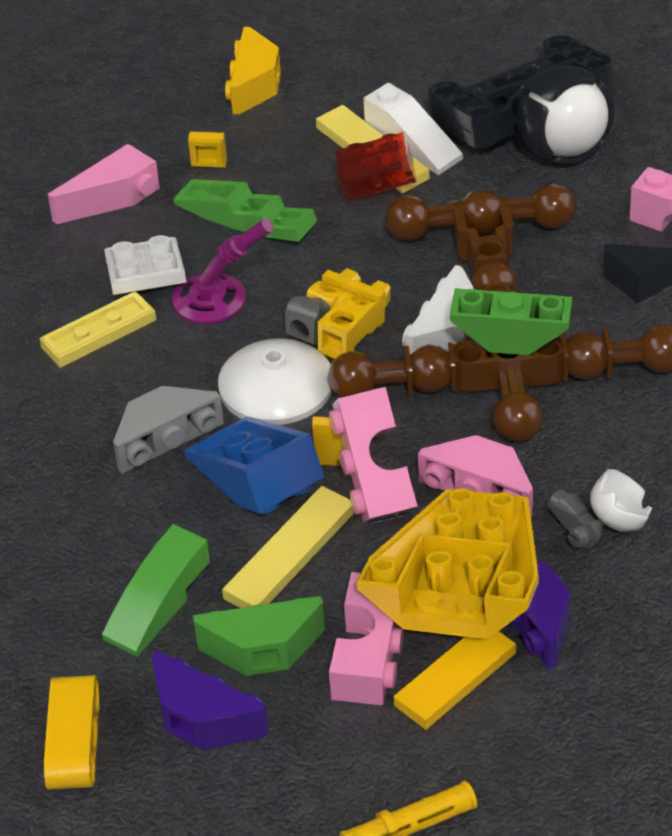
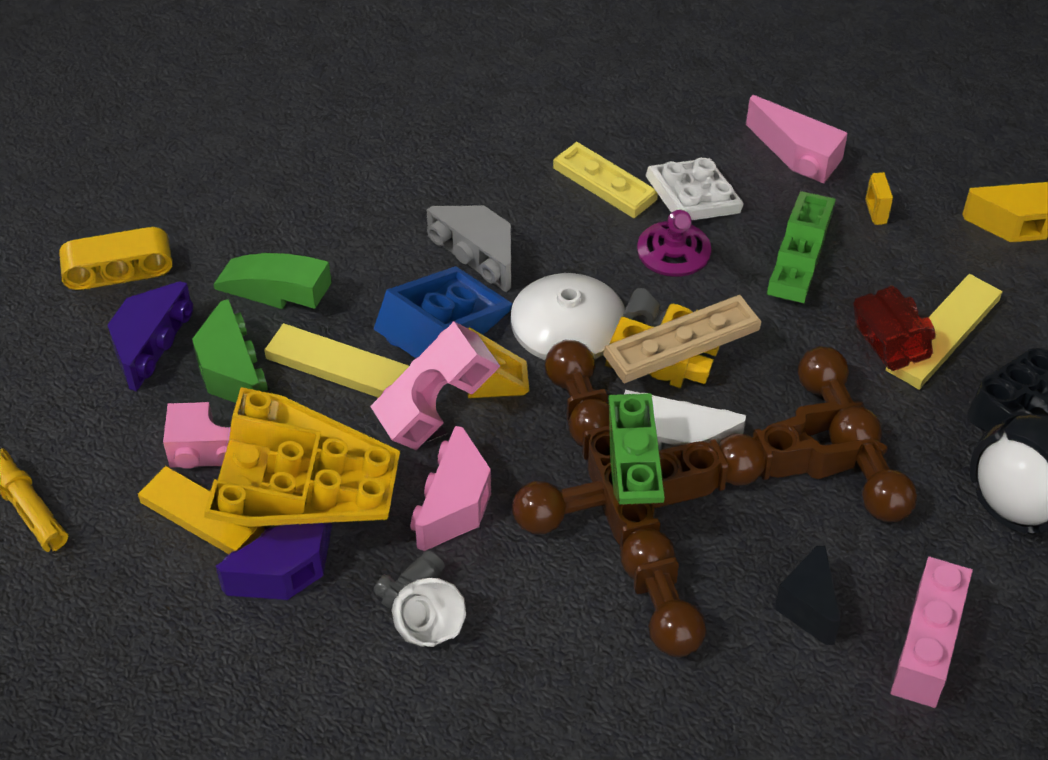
camera: 75 degrees right, 5 degrees up
white slope [364,83,463,175] -> none
none -> tan tile [603,295,762,383]

